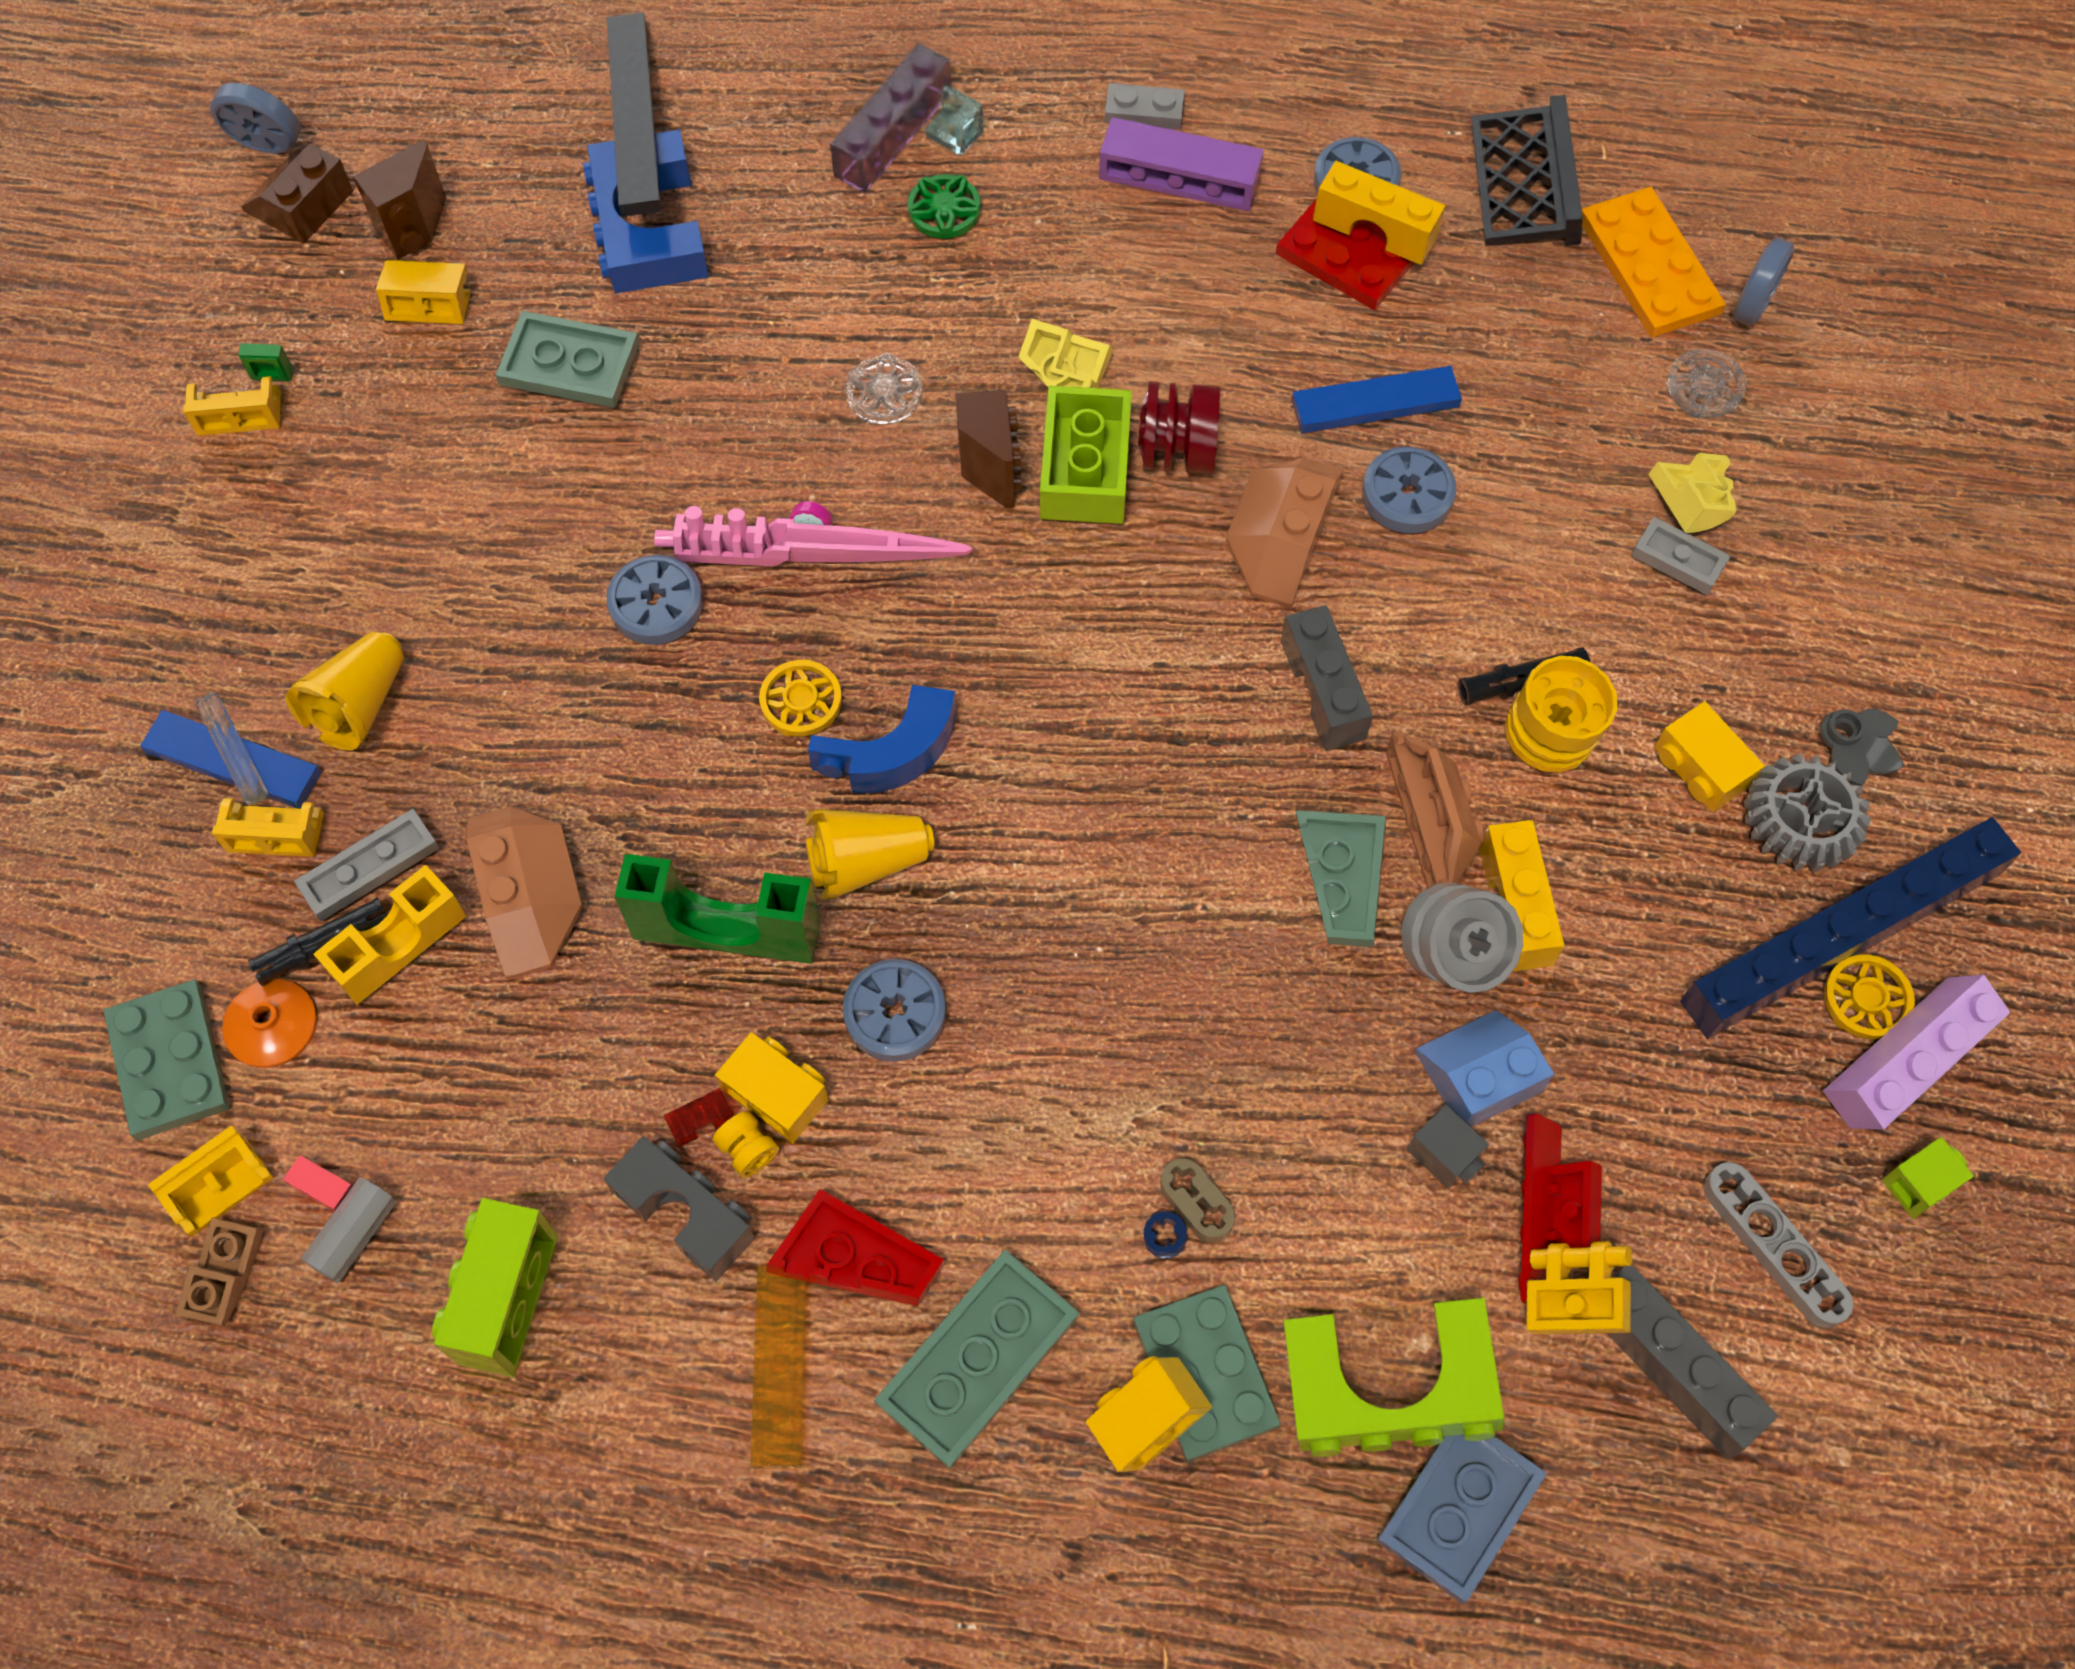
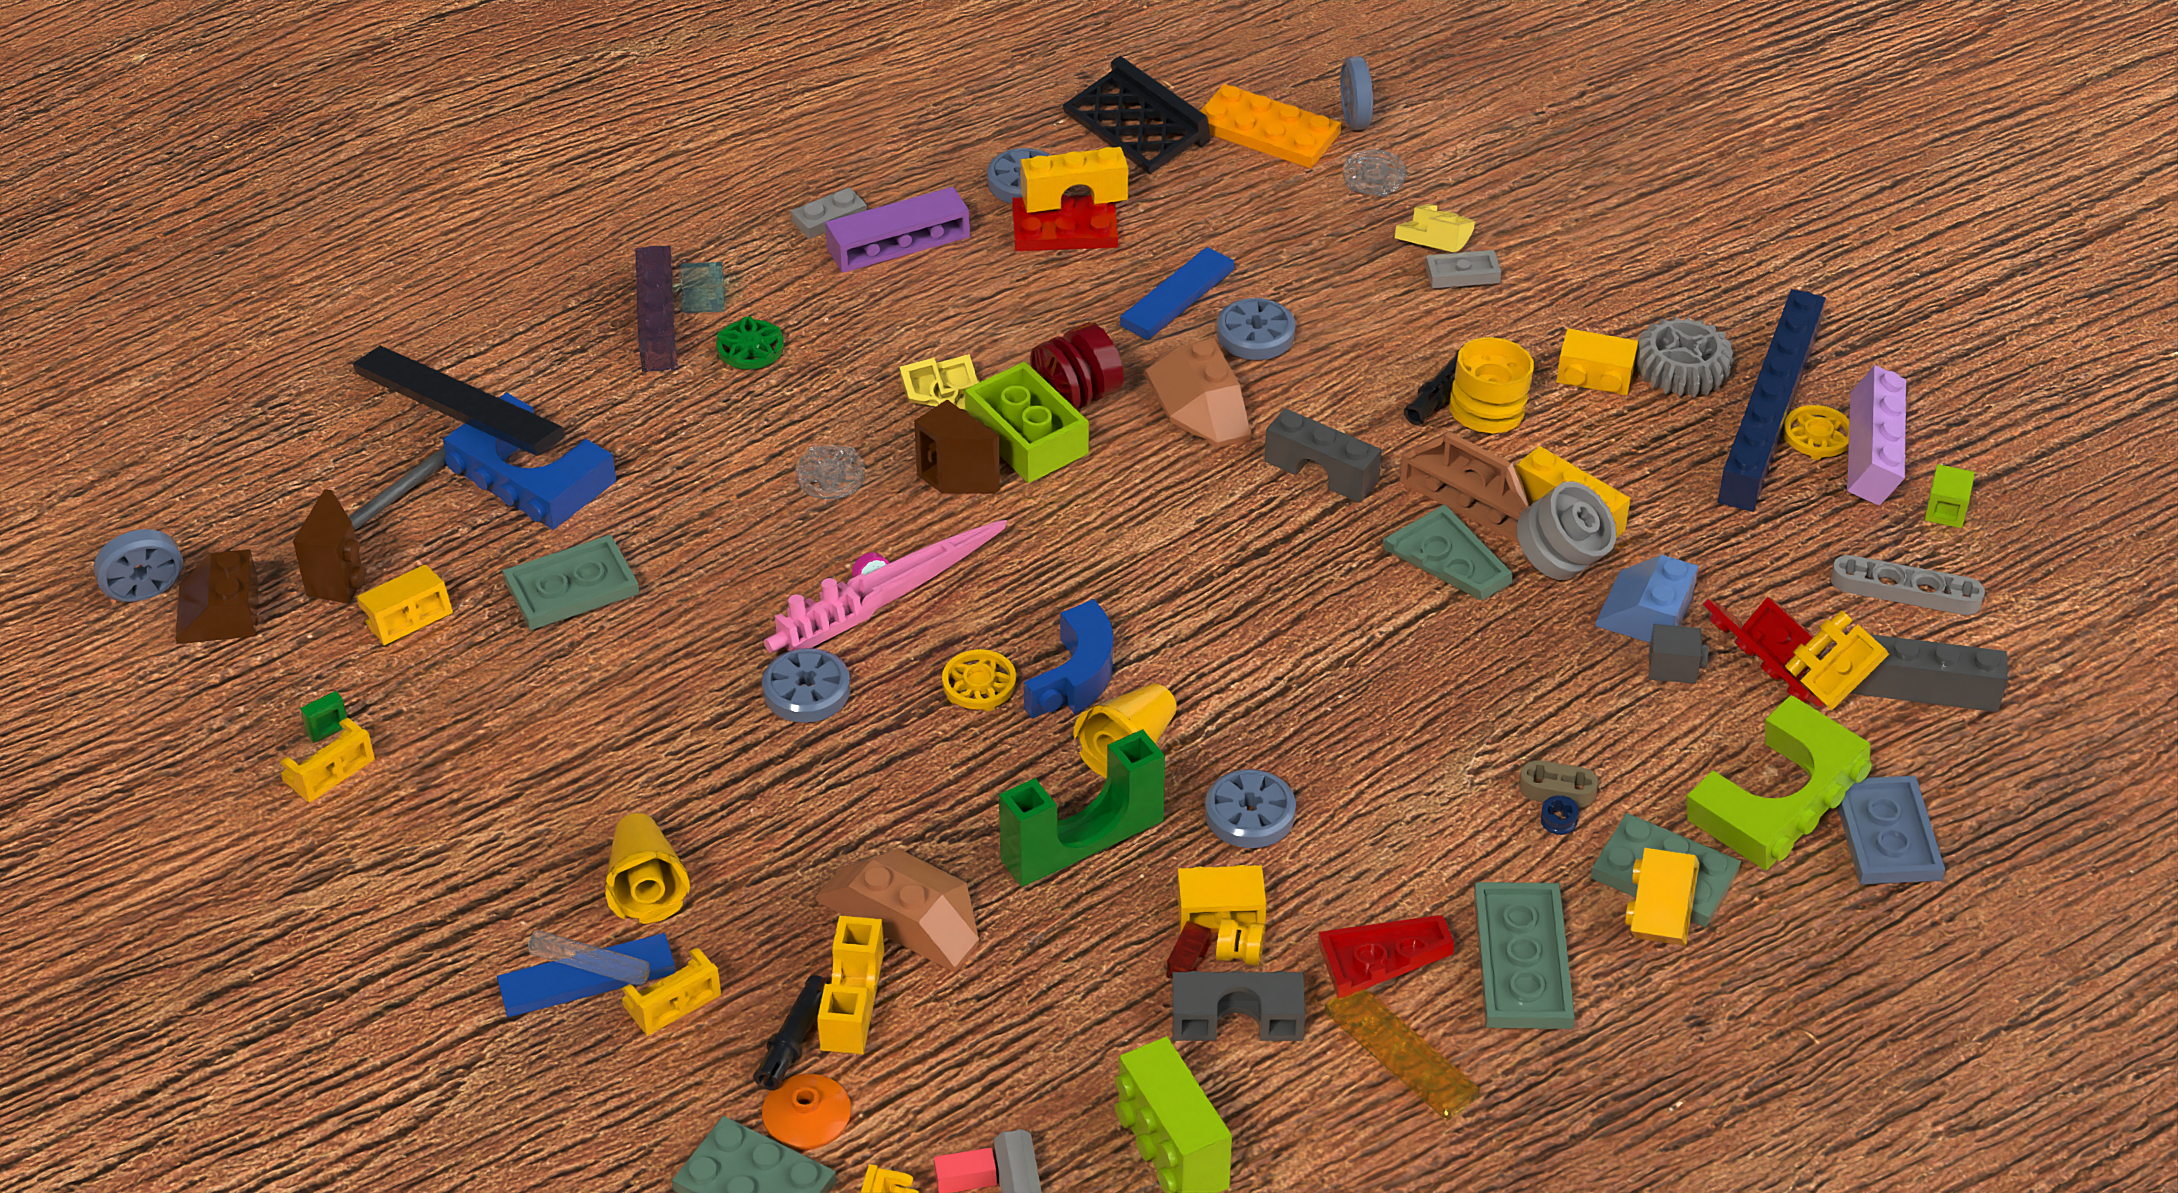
camera: 40 degrees left, 20 degrees down
light grey plate [294,809,440,922] -> none
dark grey plate [1820,709,1903,785] -> none
none -> dark grey bar [349,446,446,531]

